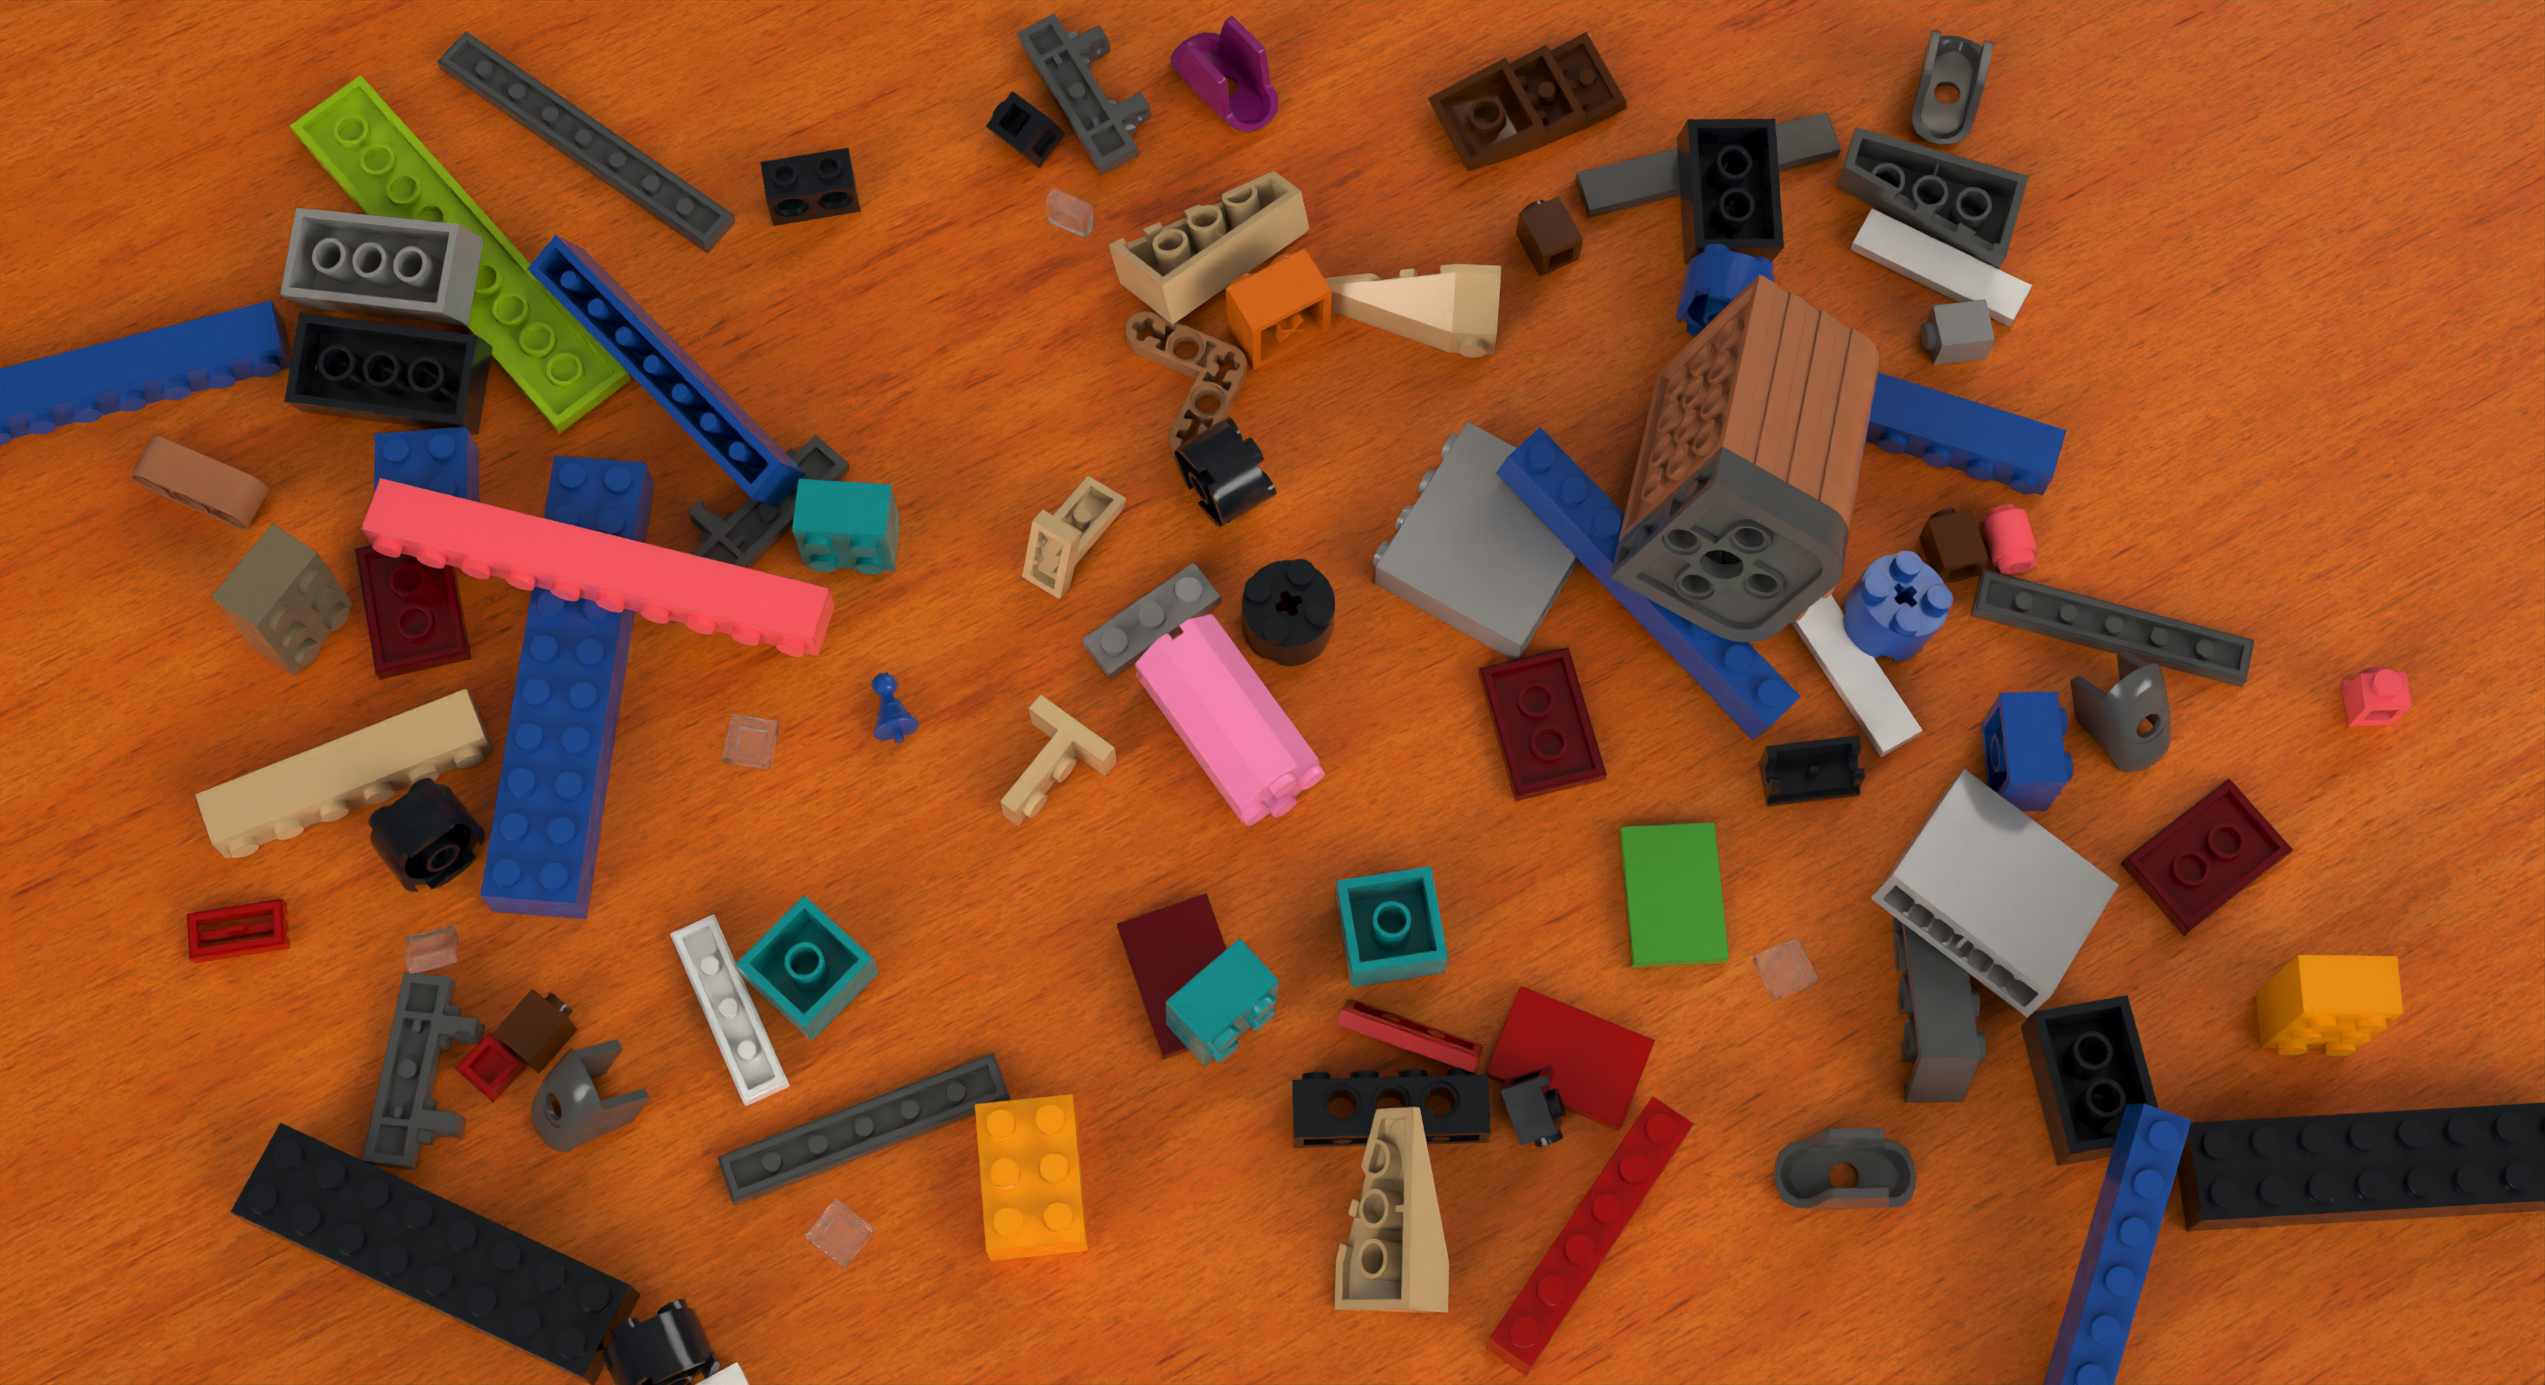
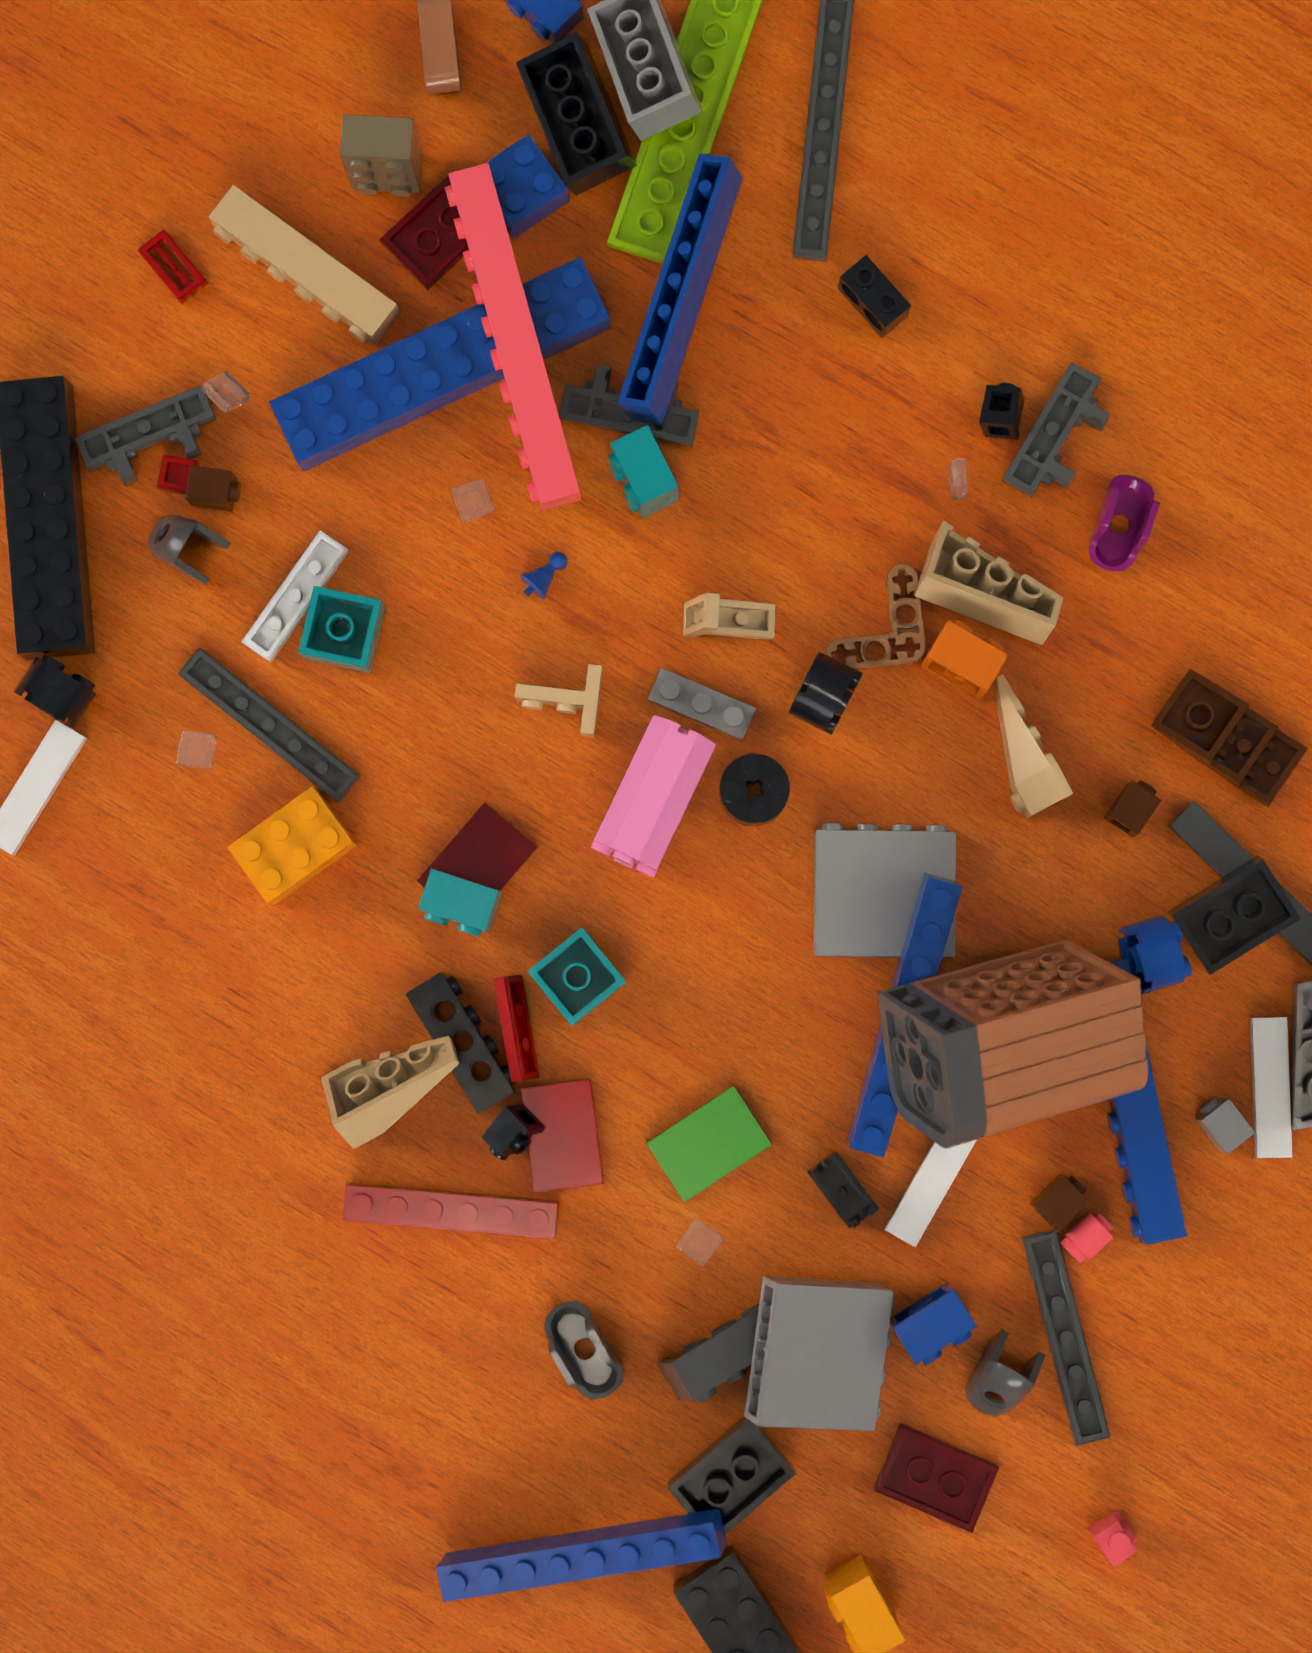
camera: 65 degrees right, 15 degrees up
black brick [368,778,485,892] -> none
dark red tile [1478,647,1607,801] -> none
blue brick [1843,551,1953,661] -> none

